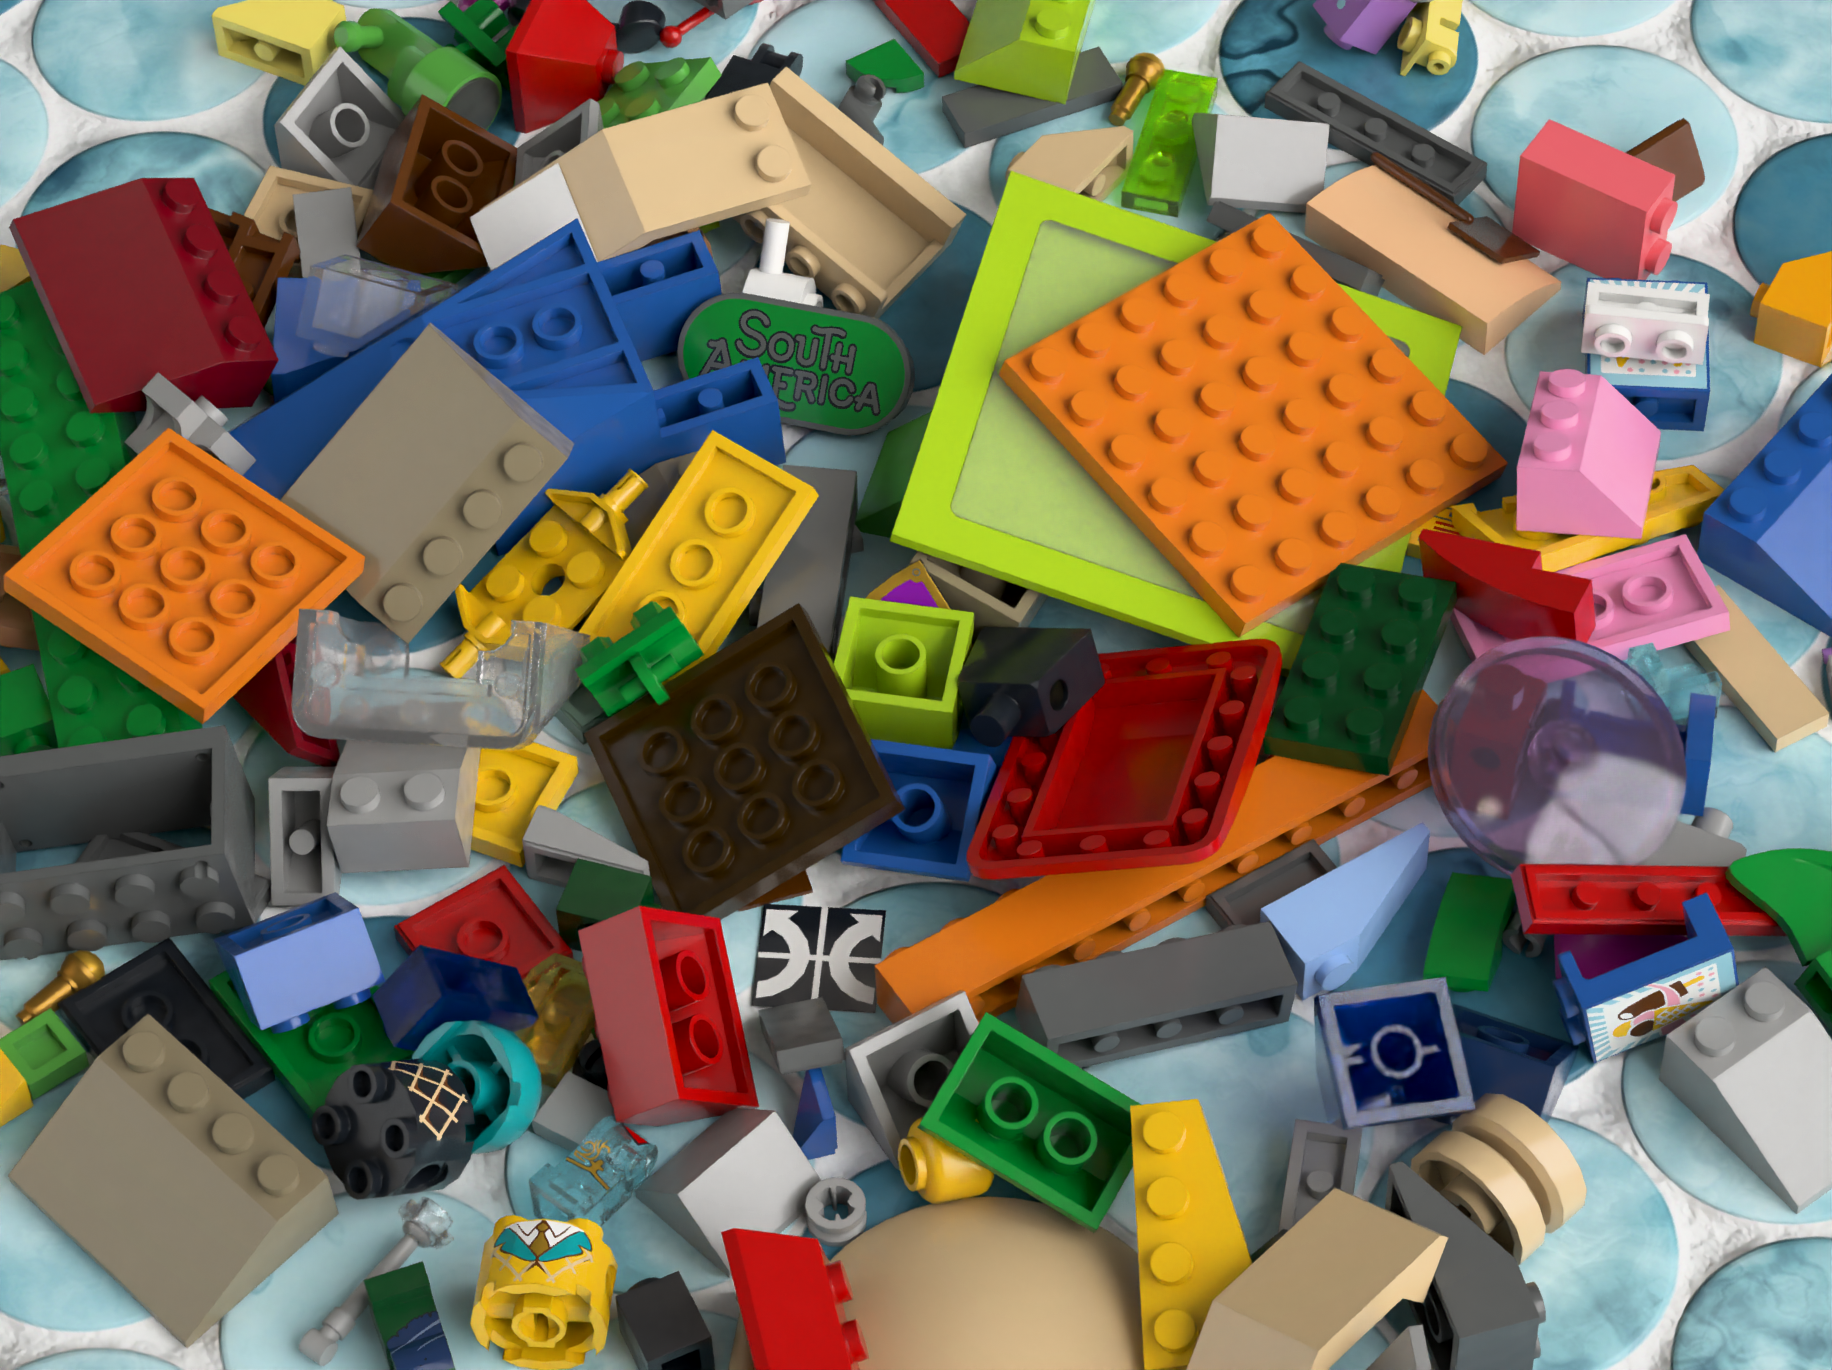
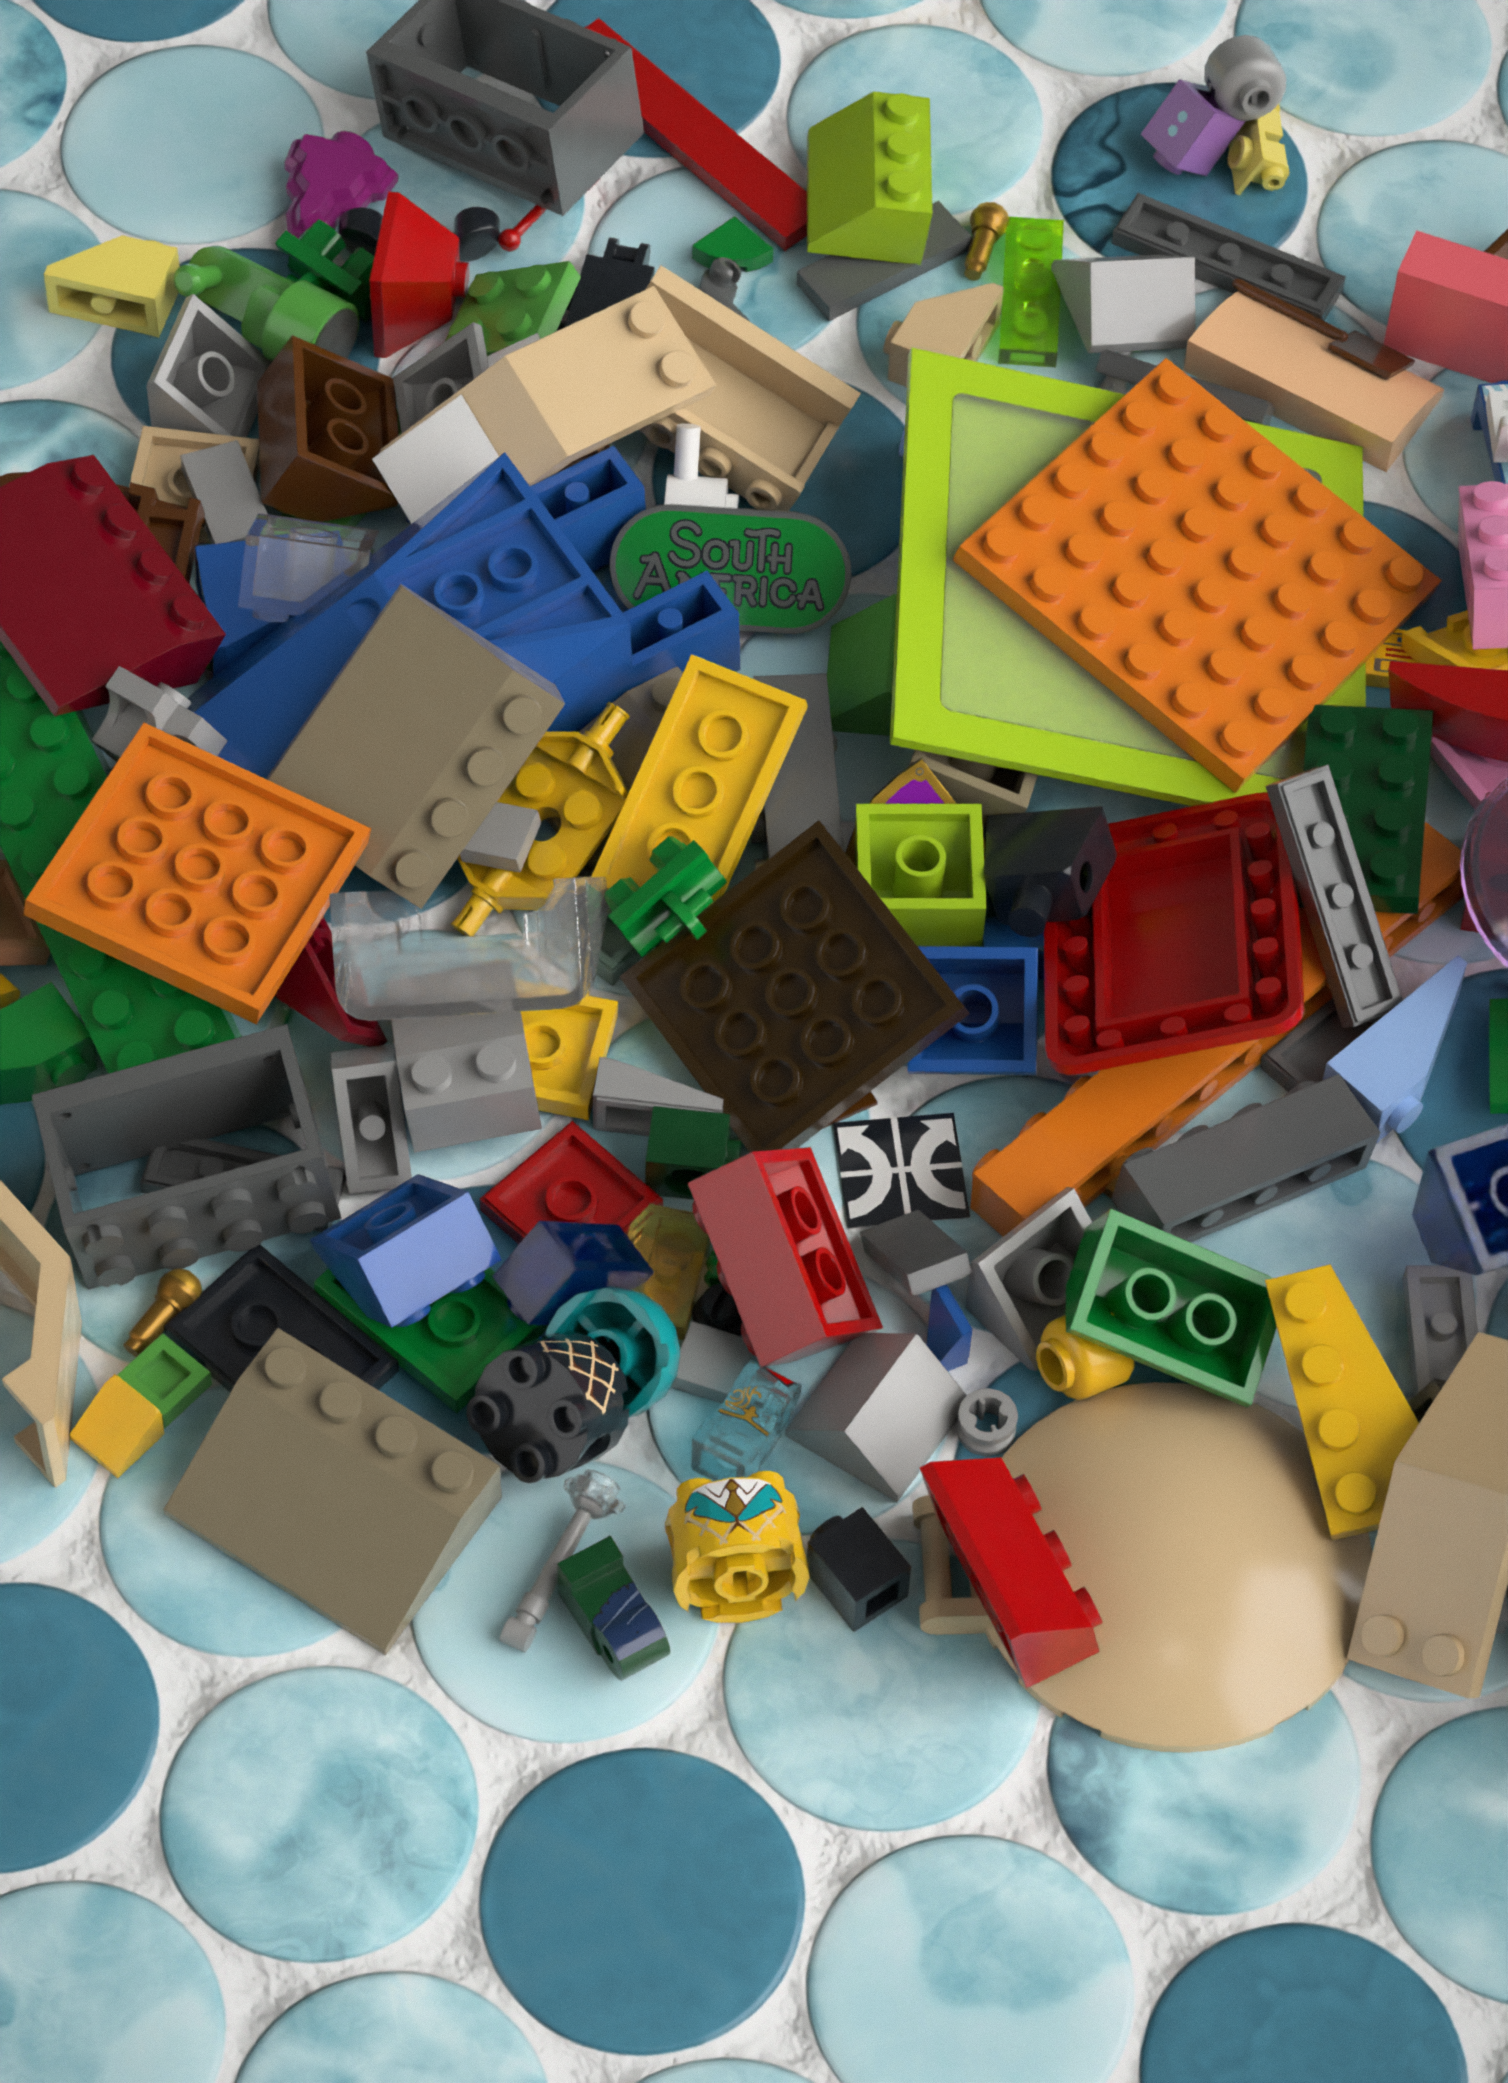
camera: 15 degrees left, 5 degrees up
none -> light grey tile [460,802,541,873]
none -> dark grey tile [1266,765,1403,1028]

